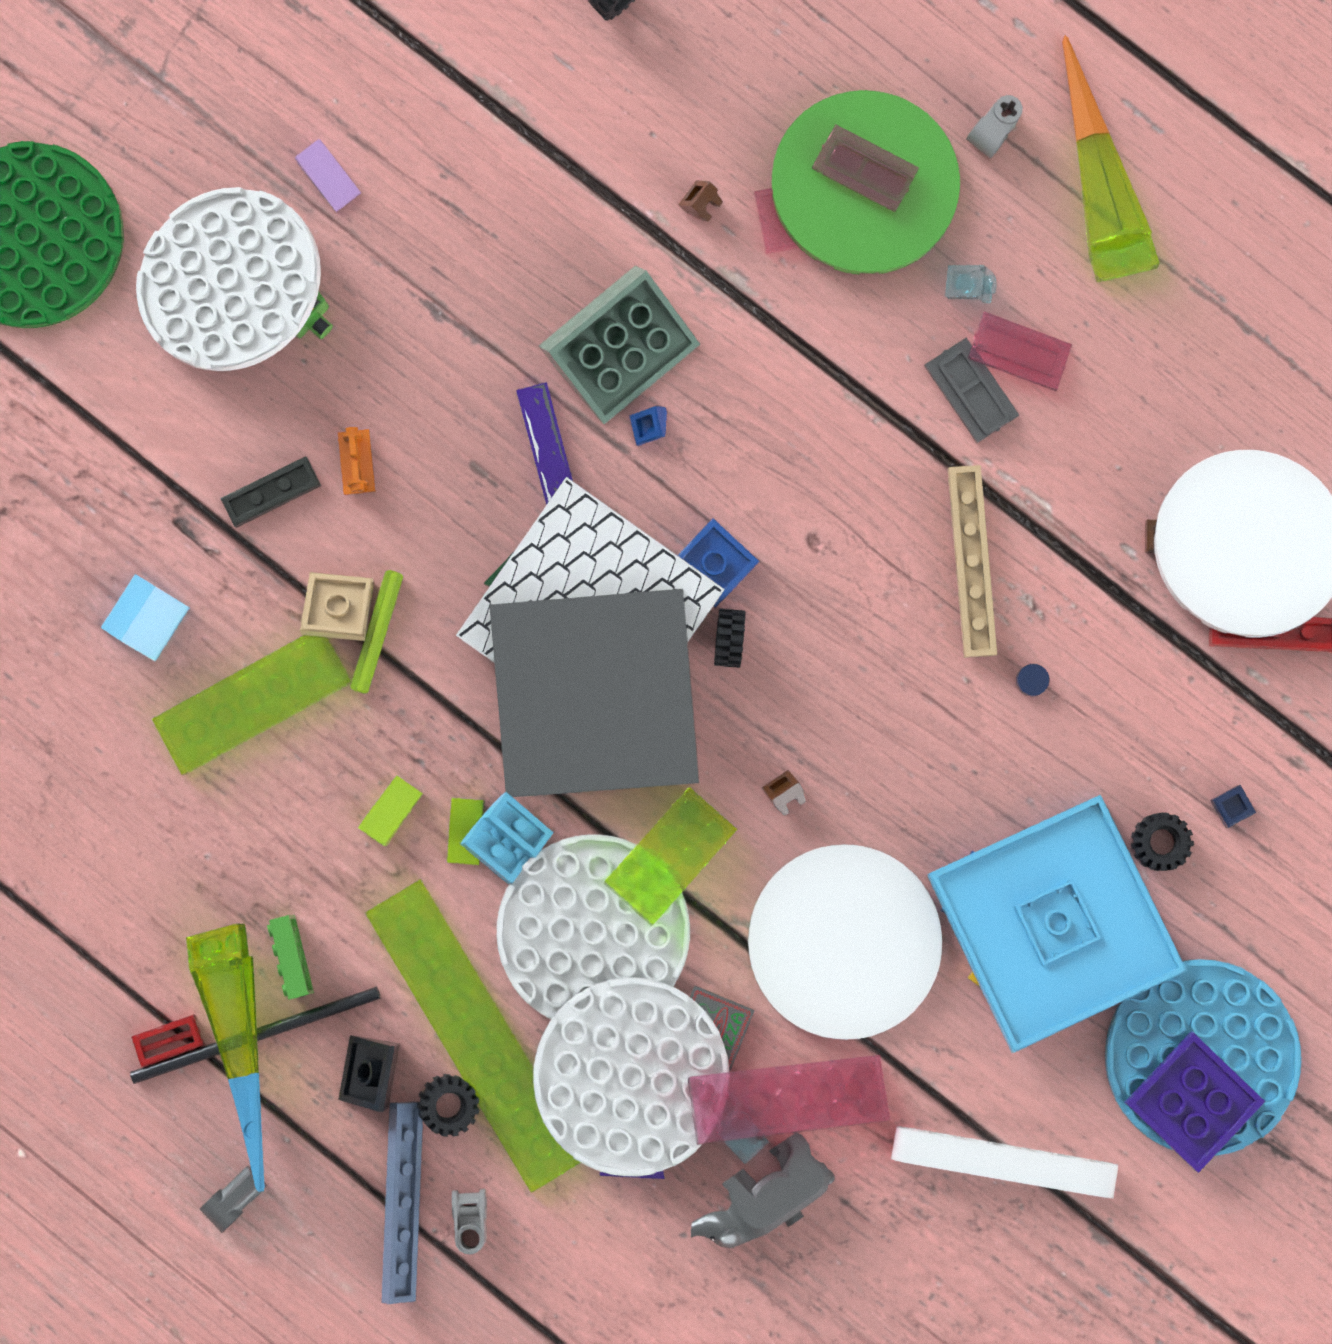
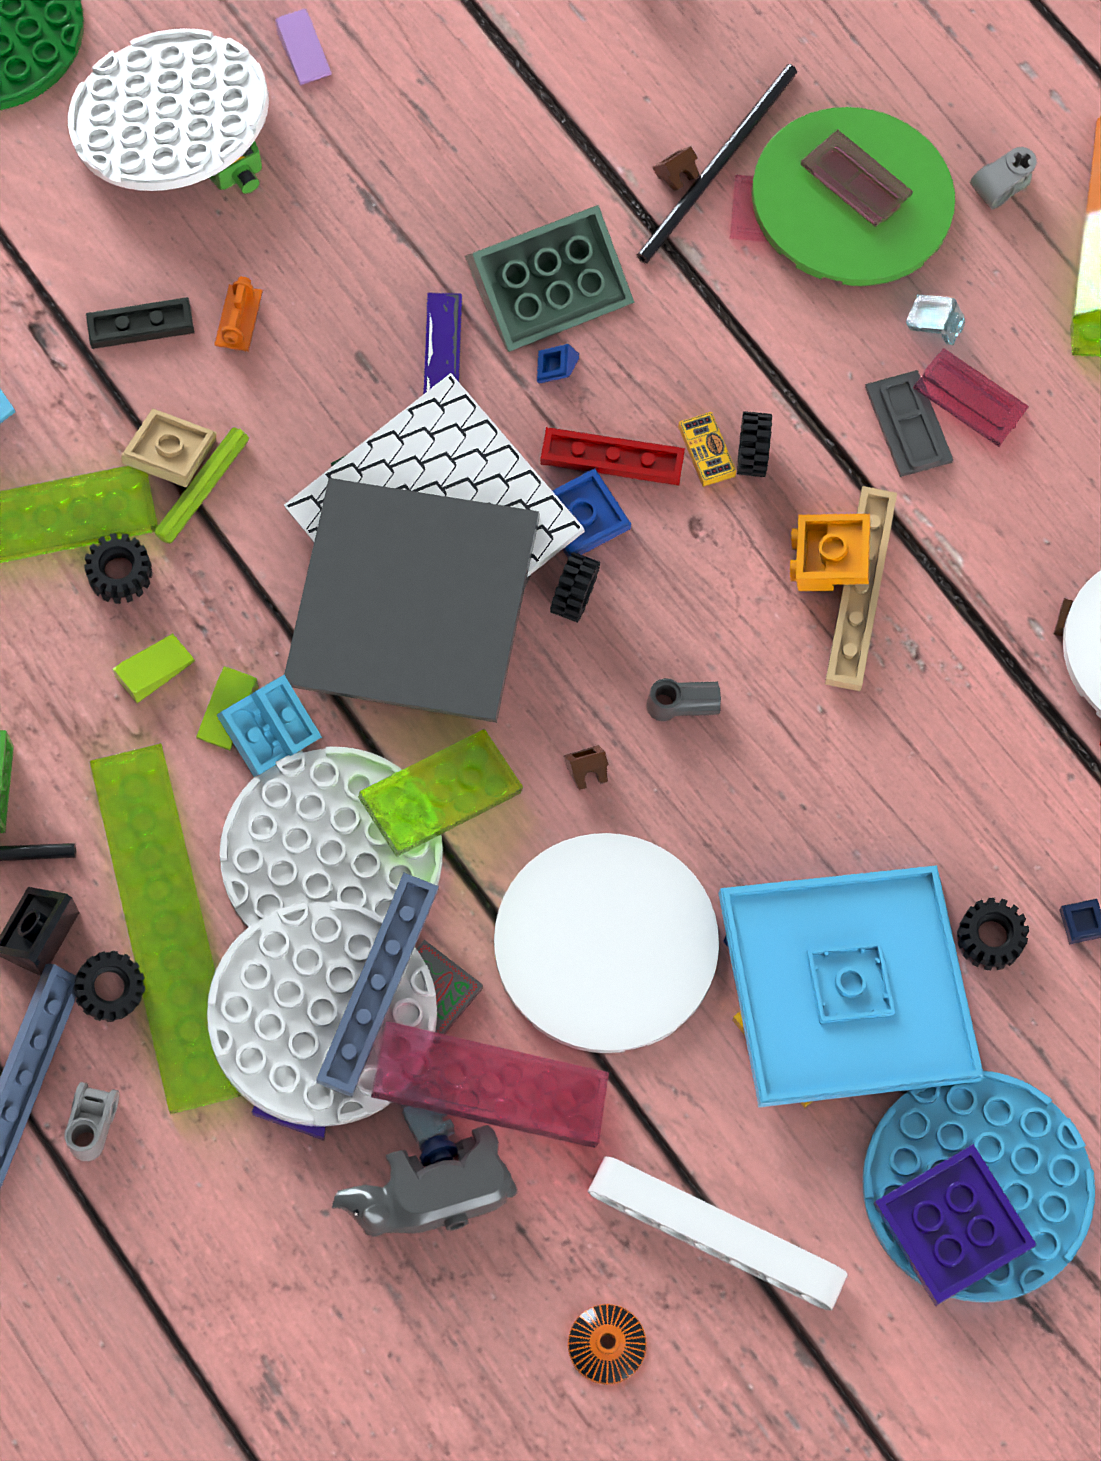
camera: 15 degrees right, 15 degrees down
dark blue tile [1016,664,1050,697] -> none
none -> black tyre [84,533,153,604]
none -> sand blue plate [316,873,439,1097]
none -> dark blue plate [420,1135,458,1167]
none -> red plate [540,427,685,486]
none -> dish [568,1304,647,1385]
none -> black piece [637,64,798,263]
none -> dark grey piece [646,678,721,721]
none -> tile [678,411,736,487]
none -> black tyre [737,411,772,477]
none -> light orange plate [790,514,871,591]

